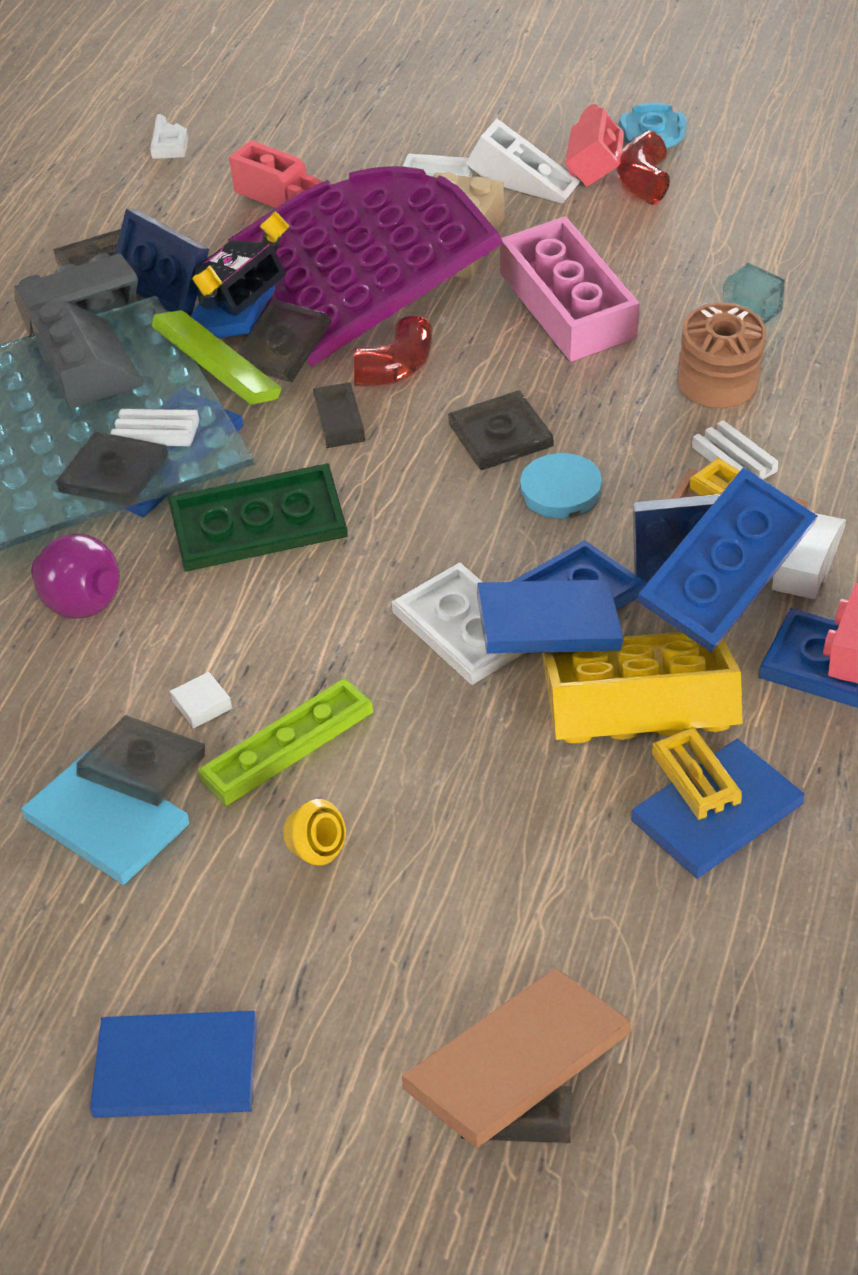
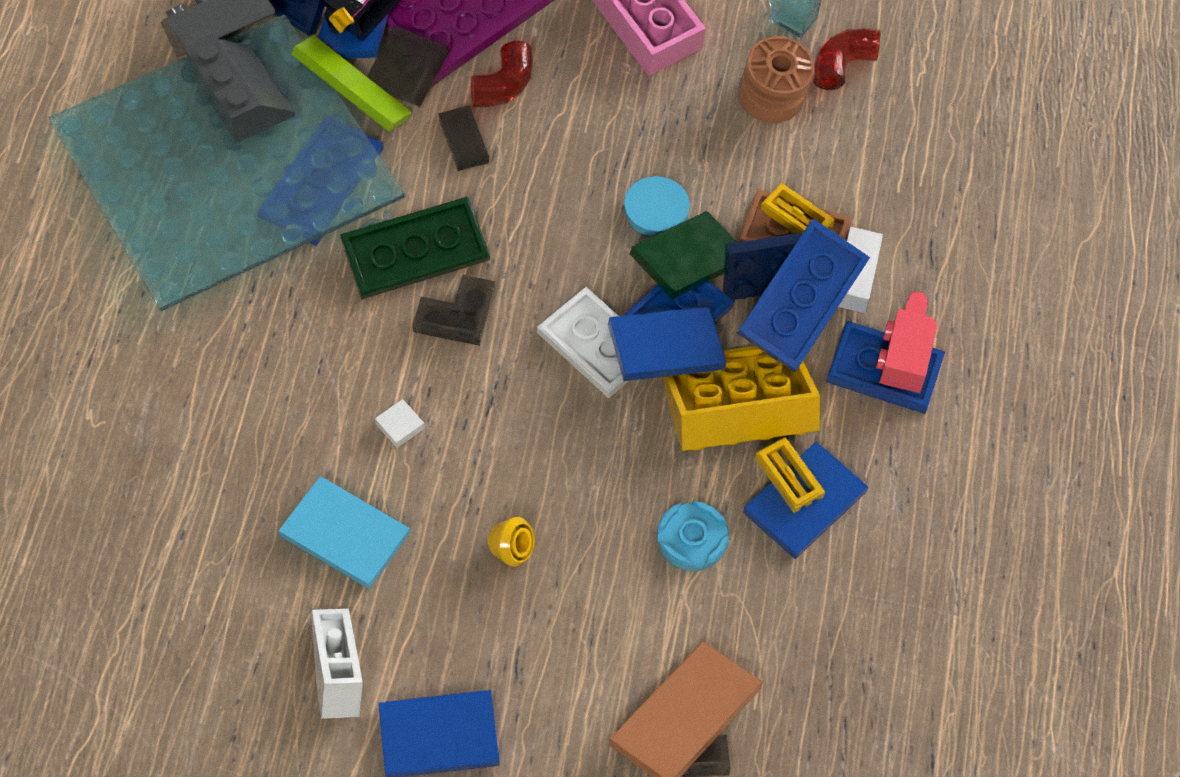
camera: 15 degrees left, 15 degrees up
magenta brick [31,533,120,619] -> none
clear smoke plate [56,431,168,507] -> none
clear smoke plate [76,715,205,807] -> none
white tile [111,409,199,446] -> none
lime tile [197,677,373,807] -> none
clear smoke tile [448,390,554,471] -> none
white tile [692,420,778,480] -> none
none -> white slope [311,608,363,719]
none -> clear smoke plate [412,275,496,346]
none -> dark green tile [630,211,738,299]
none -> medium azure tile [657,501,729,571]
none -> clear red cylinder [813,29,880,90]

